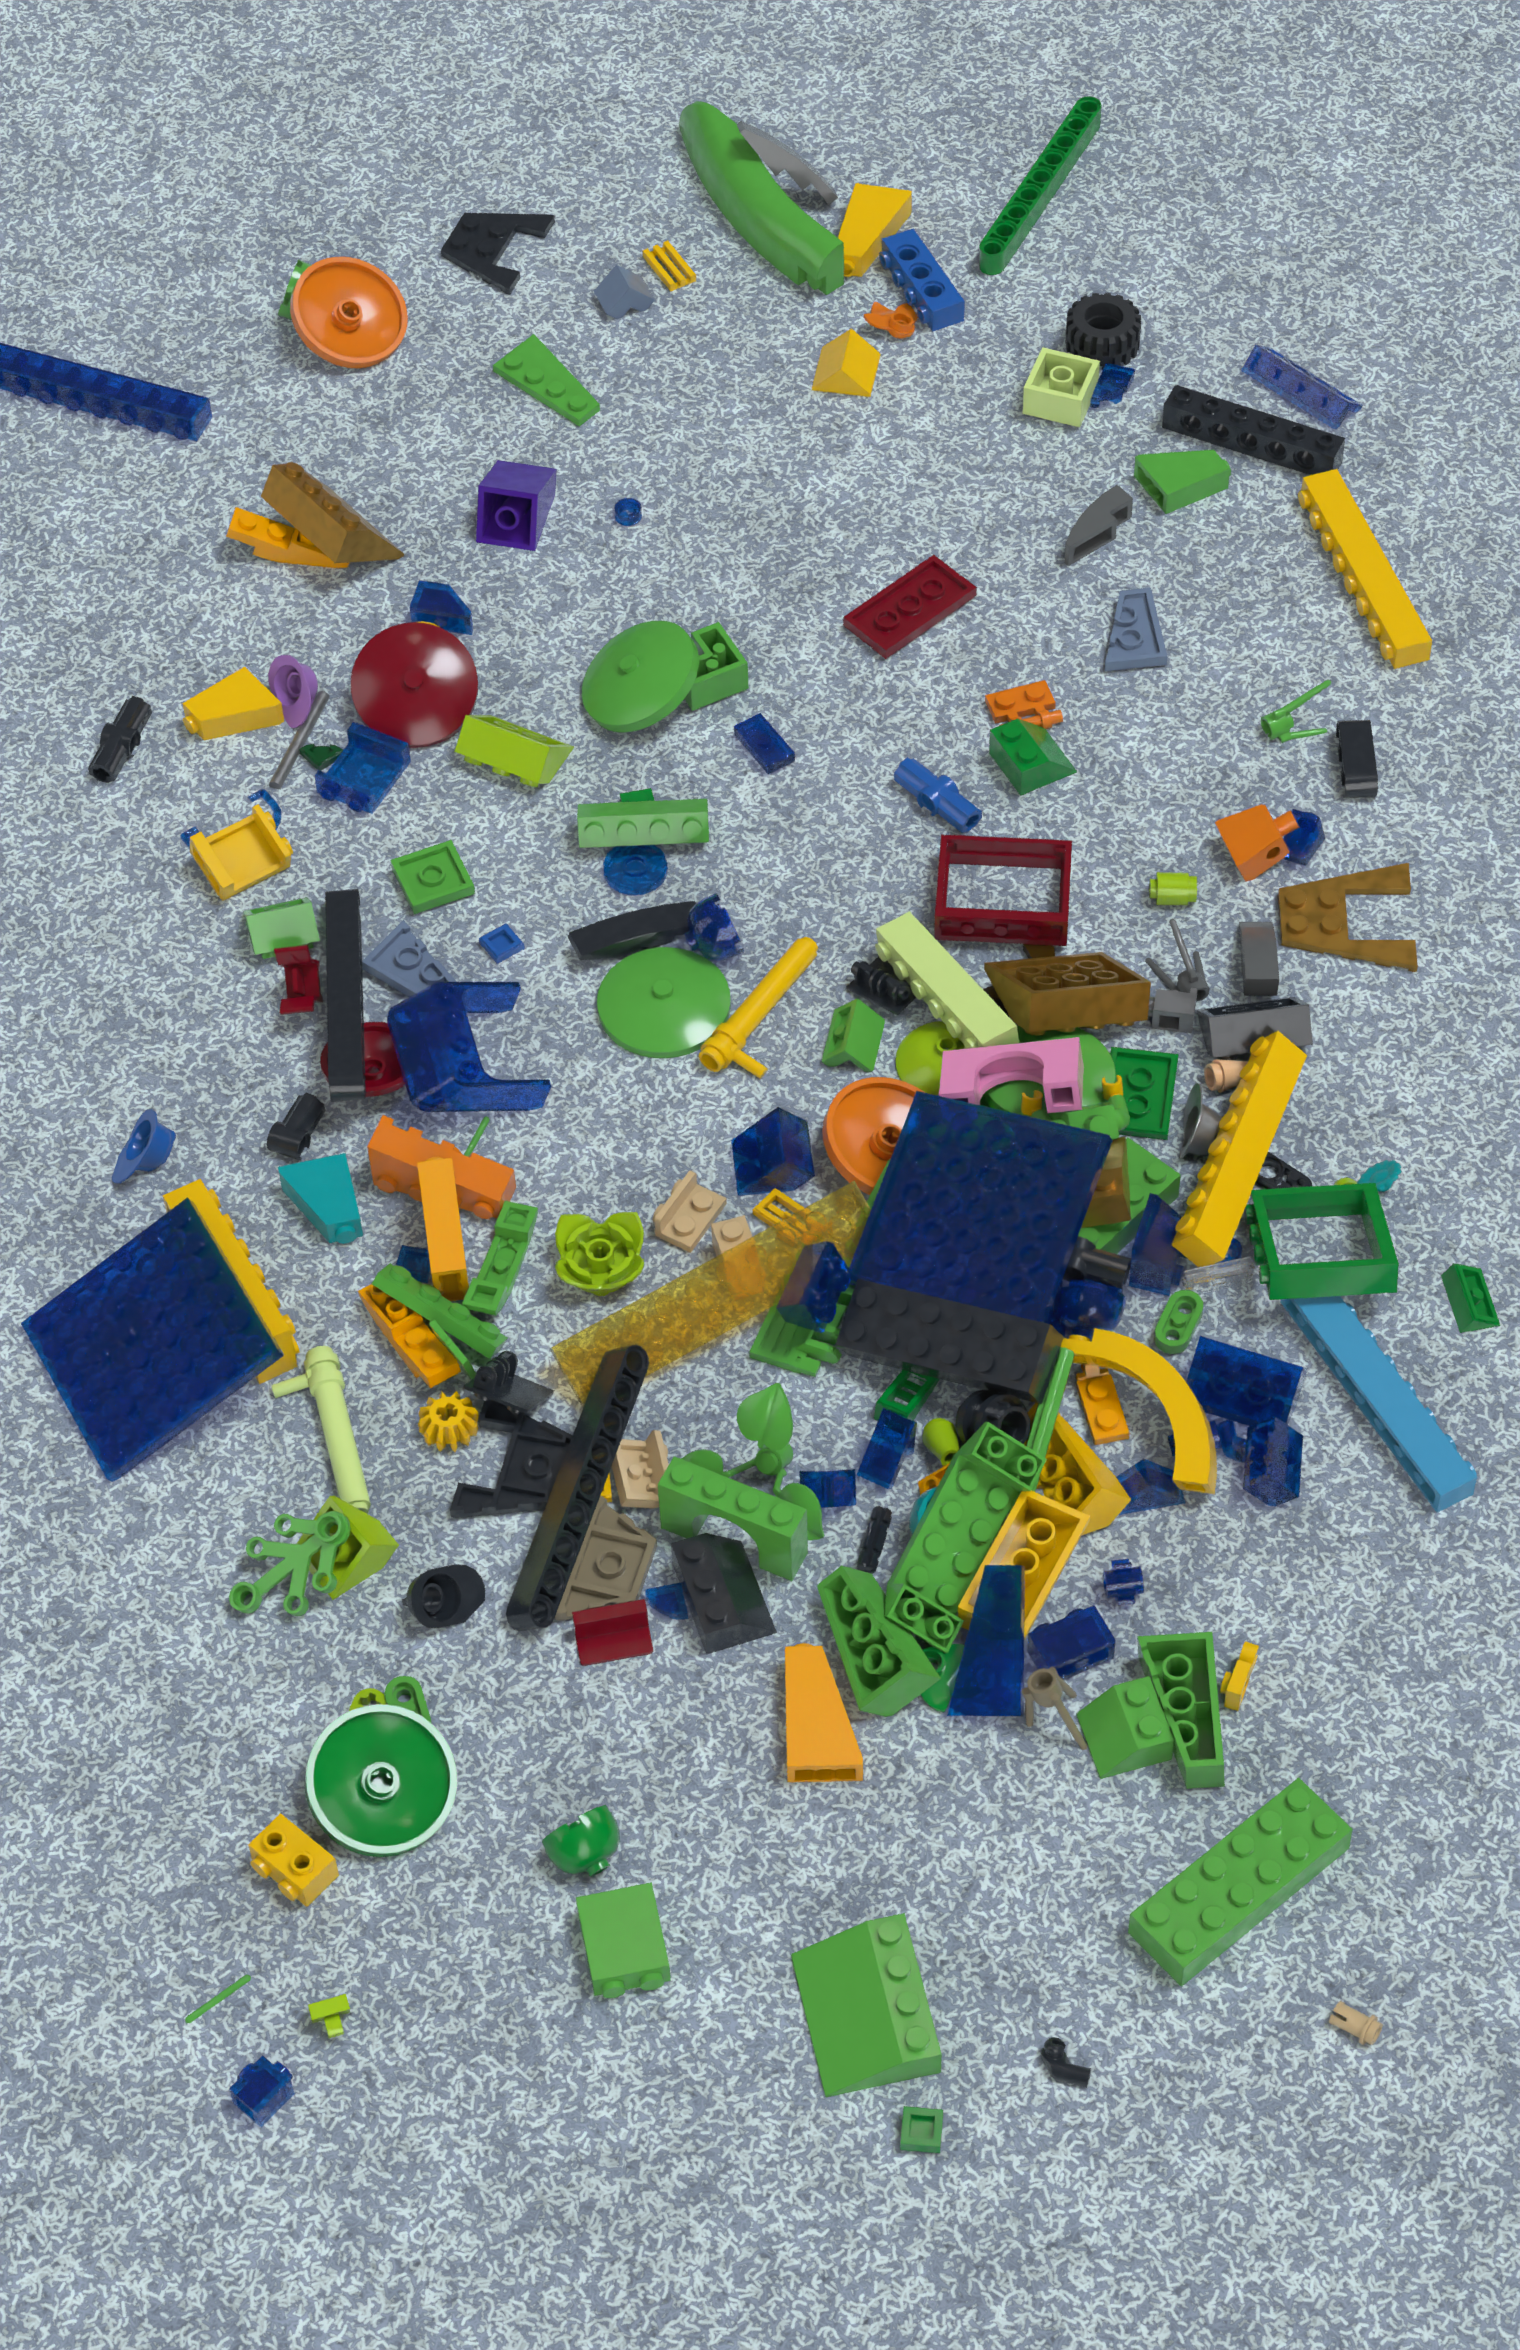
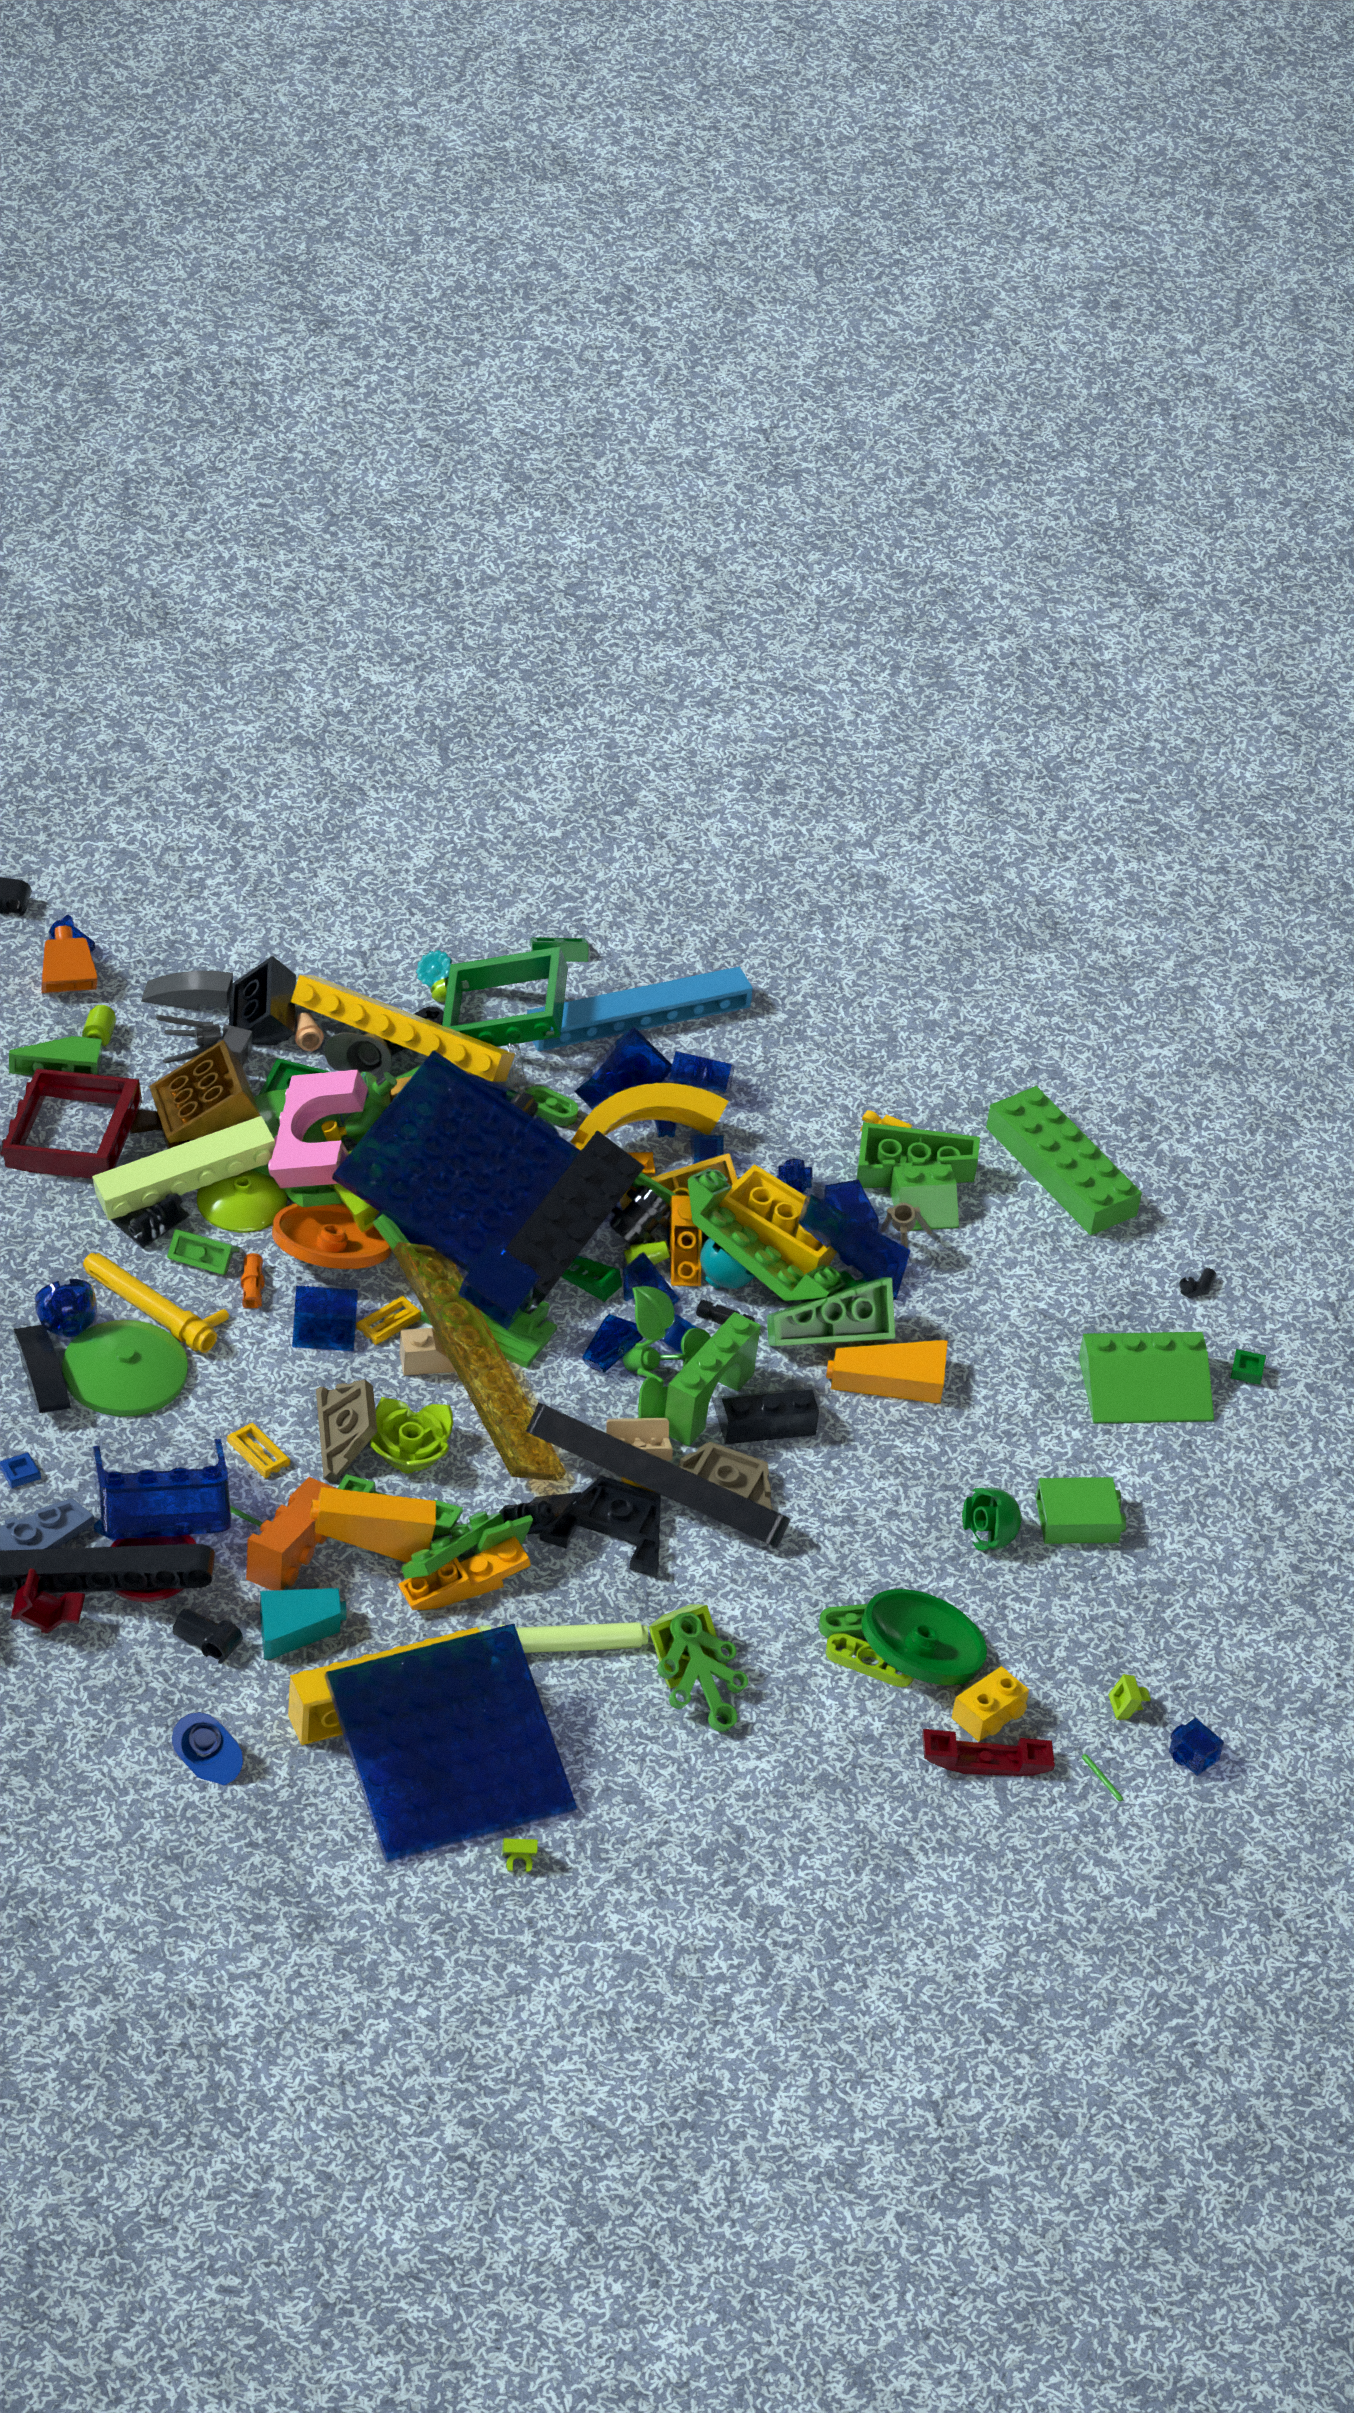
camera: 90 degrees left, 10 degrees down
clear blue tile [396,1245,431,1283] -> none
black piece [402,1564,485,1628] -> none
yellow gear [418,1391,479,1452] -> none
dark red panel [572,1599,654,1666] -> none
clear blue tile [645,1582,688,1620] -> none
tan bracket [653,1171,727,1253] -> none
pearl gold wing [1278,863,1418,972] -> none
tan pin [1329,2001,1383,2045] -> none
none -> bright green slope [9,1036,102,1076]
none -> yellow tile [227,1422,291,1479]
none -> orange pin [241,1253,265,1308]
none -> dark tan wing [316,1380,377,1482]
none -> lime tile [502,1838,538,1872]
none -> clear blue wing [582,1314,644,1373]
none -> dark red slope [922,1729,1055,1776]

